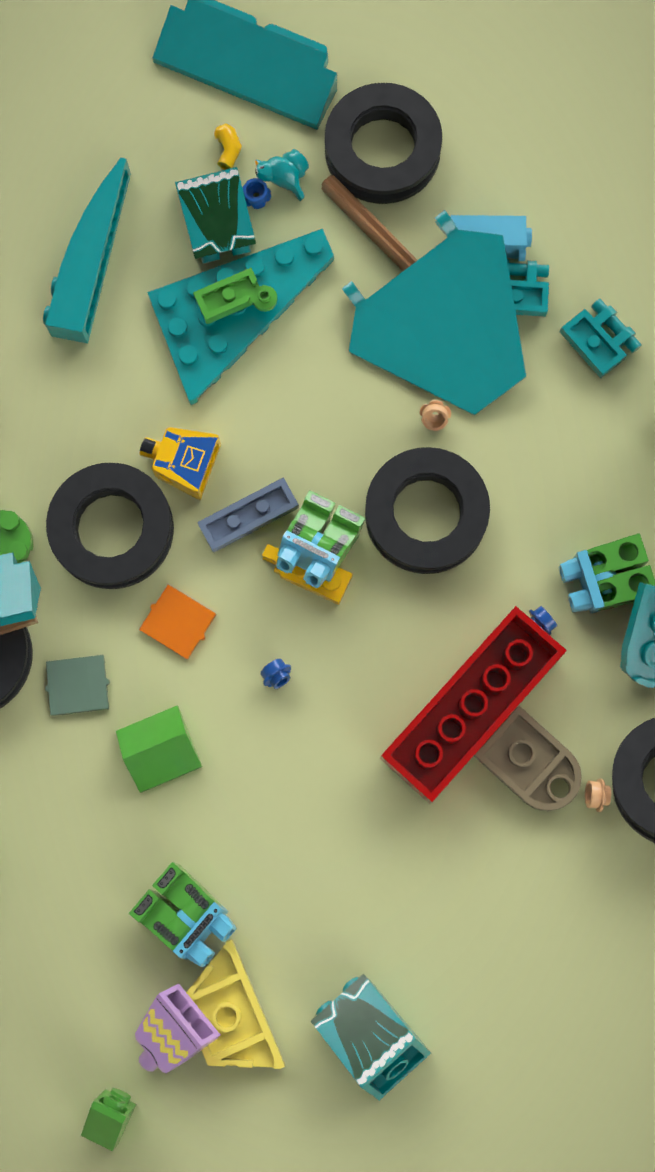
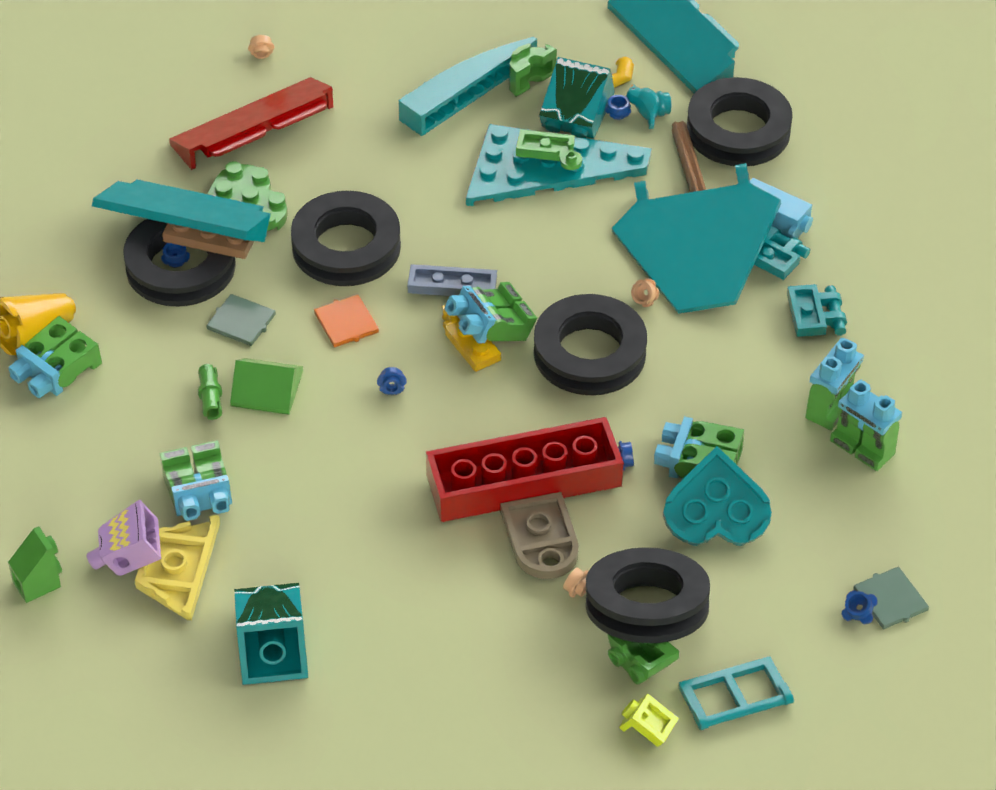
camera: 30 degrees right, 30 degrees down
torso [140,427,221,500] -> none
none -> bright green pin [198,364,222,420]
none -> bright green cylinder [509,43,557,97]

